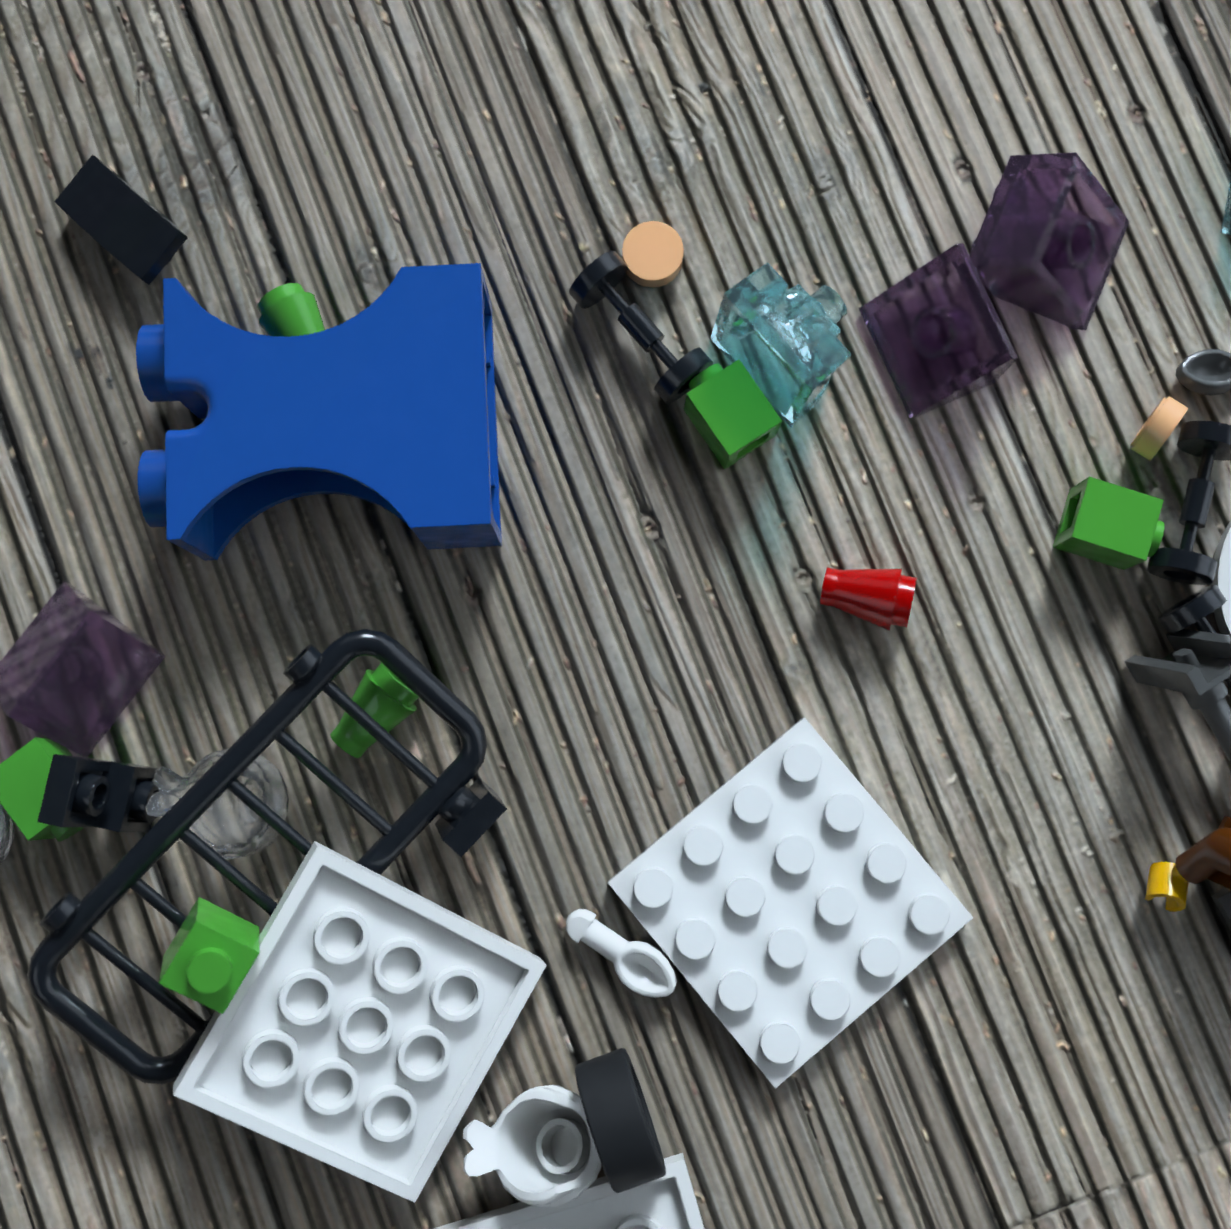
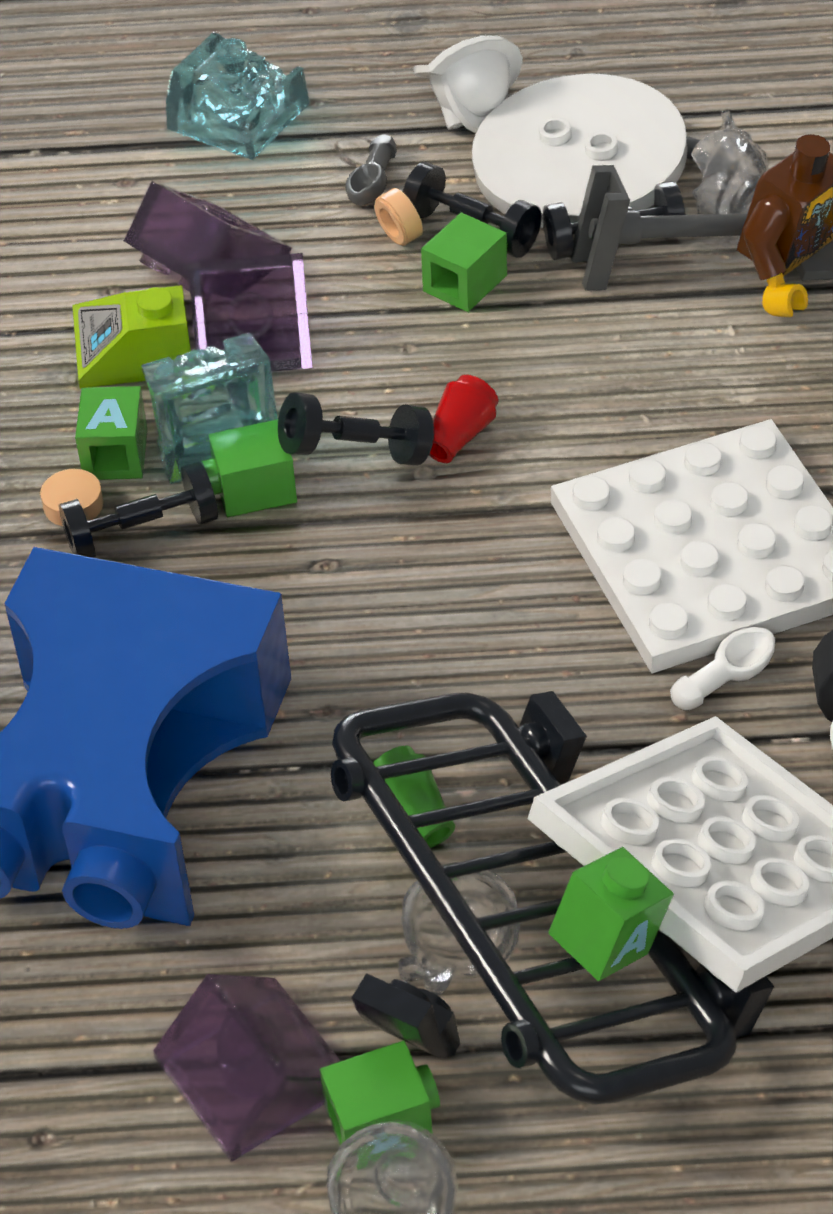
camera: 70 degrees left, 35 degrees down
none -> lime slope [72,285,194,389]
none -> bright green brick [75,386,148,480]
none -> black wheel [278,392,434,466]

